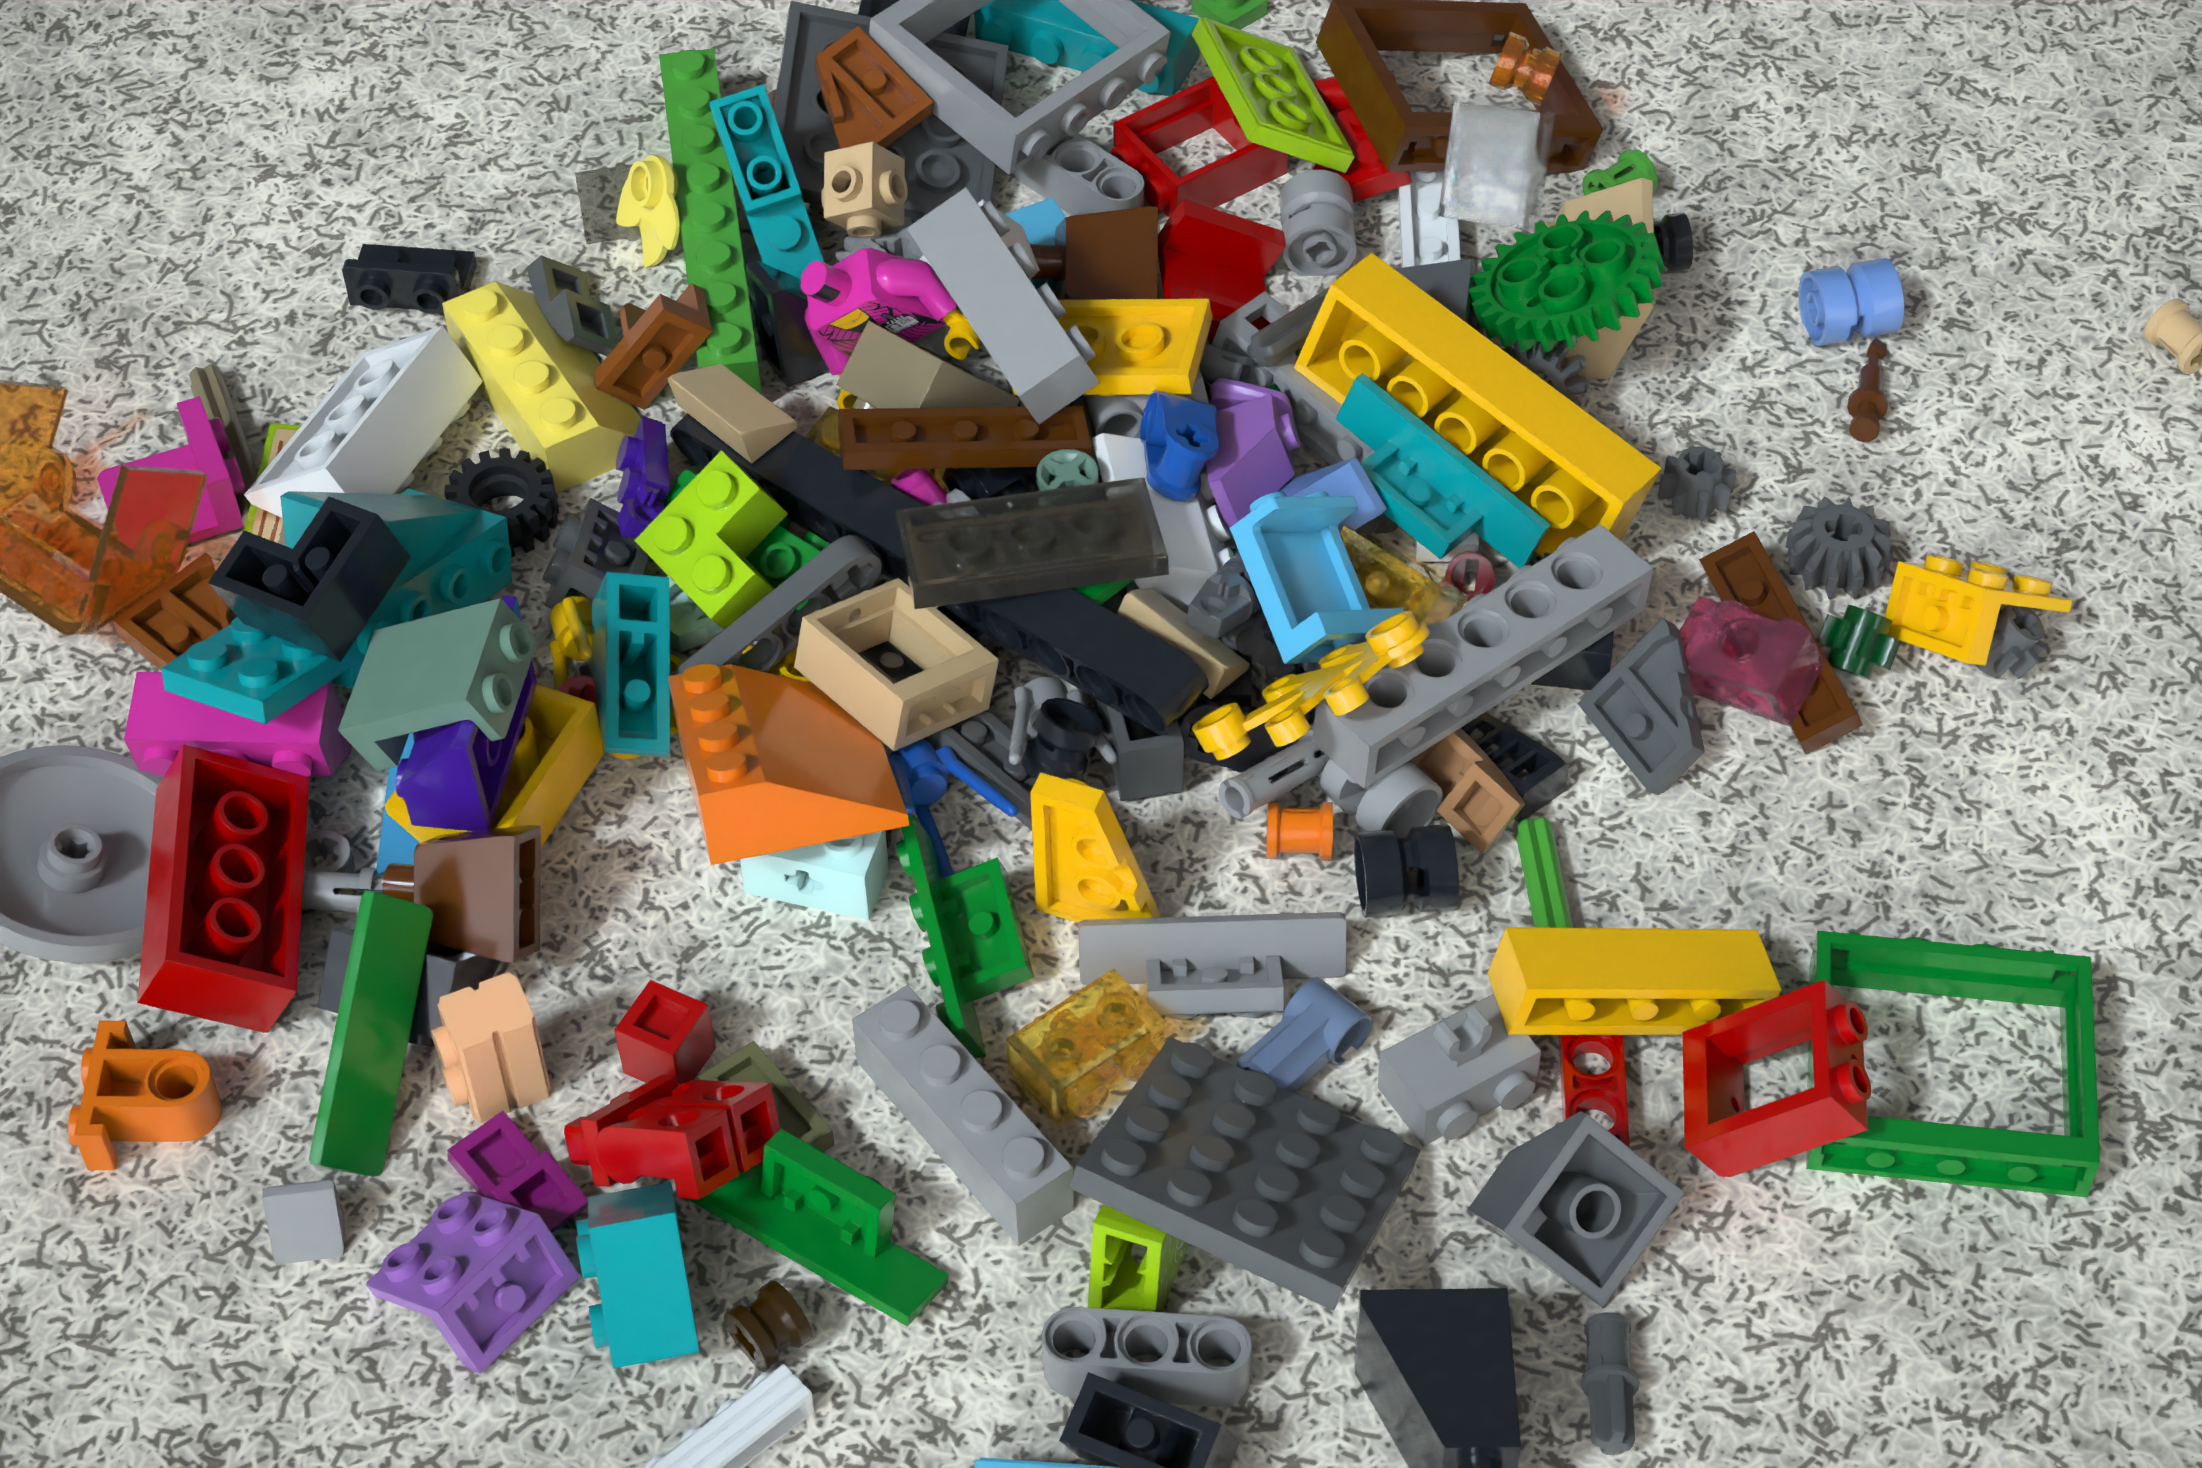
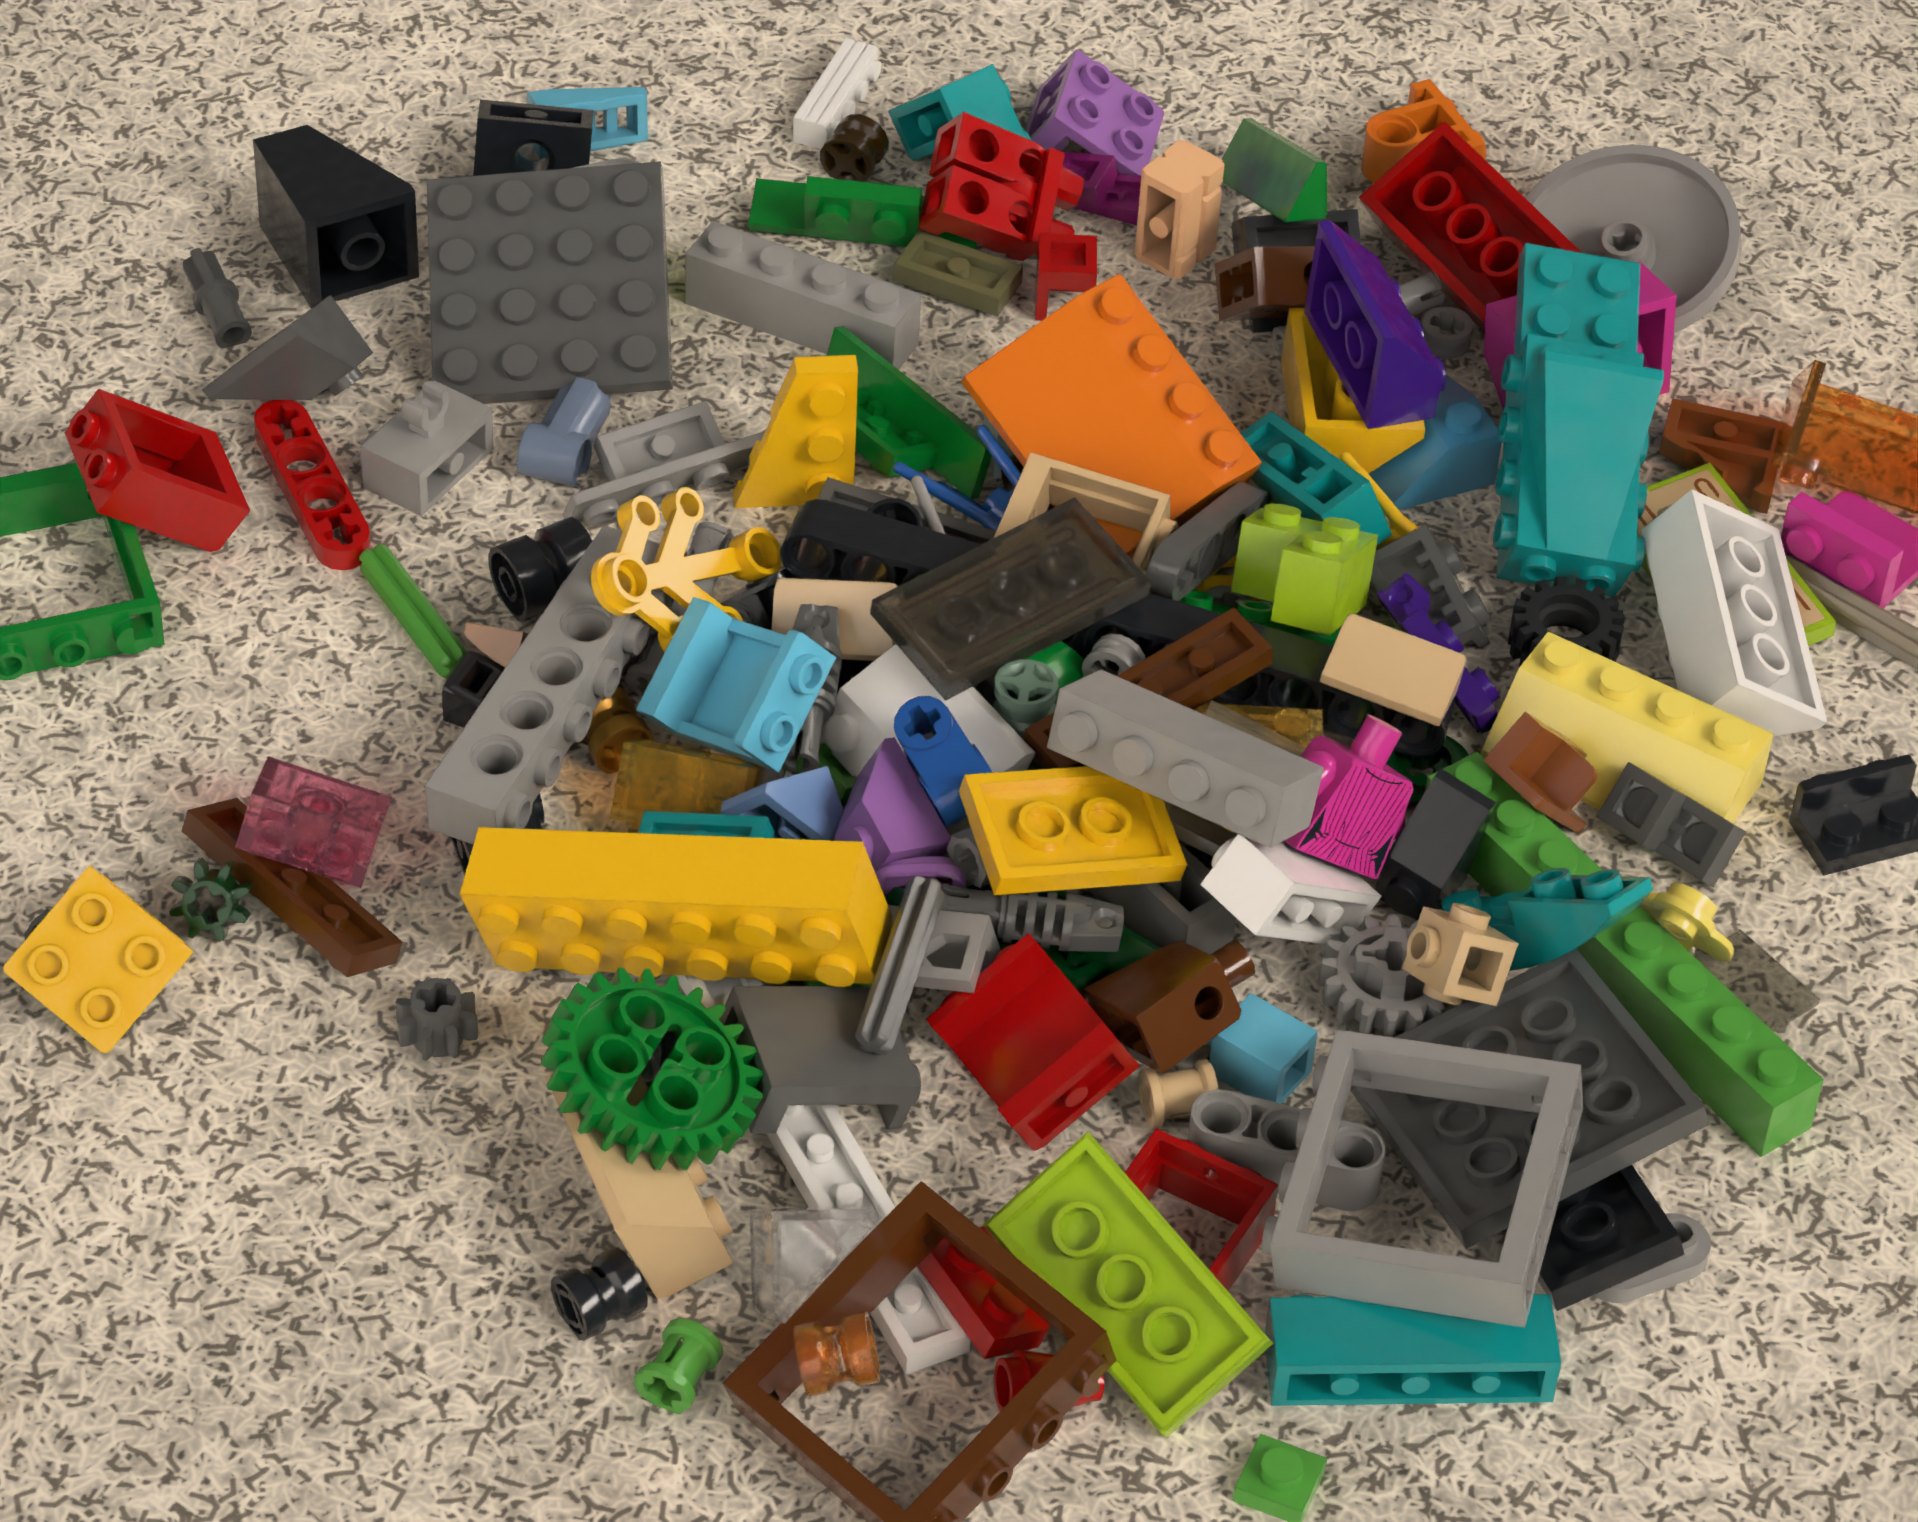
camera: 150 degrees right, 5 degrees down
black brick [208,496,411,662] -> none
light grey slope [263,1179,345,1265] -> none
sand green panel [338,598,537,771] -> none
dark orange wing [814,26,934,149] -> none
clear yellow brick [1006,968,1165,1127] -> none
light grey wheel [1280,170,1357,276] -> none
yellow brick [1487,927,1782,1035] -> none
dark grey wing [1578,618,1705,795] -> none
dark grey gear [1786,496,1893,600] -> none
medium blue wheel [1798,258,1904,346] -> none
reddish brown piece [1847,339,1888,442] -> none

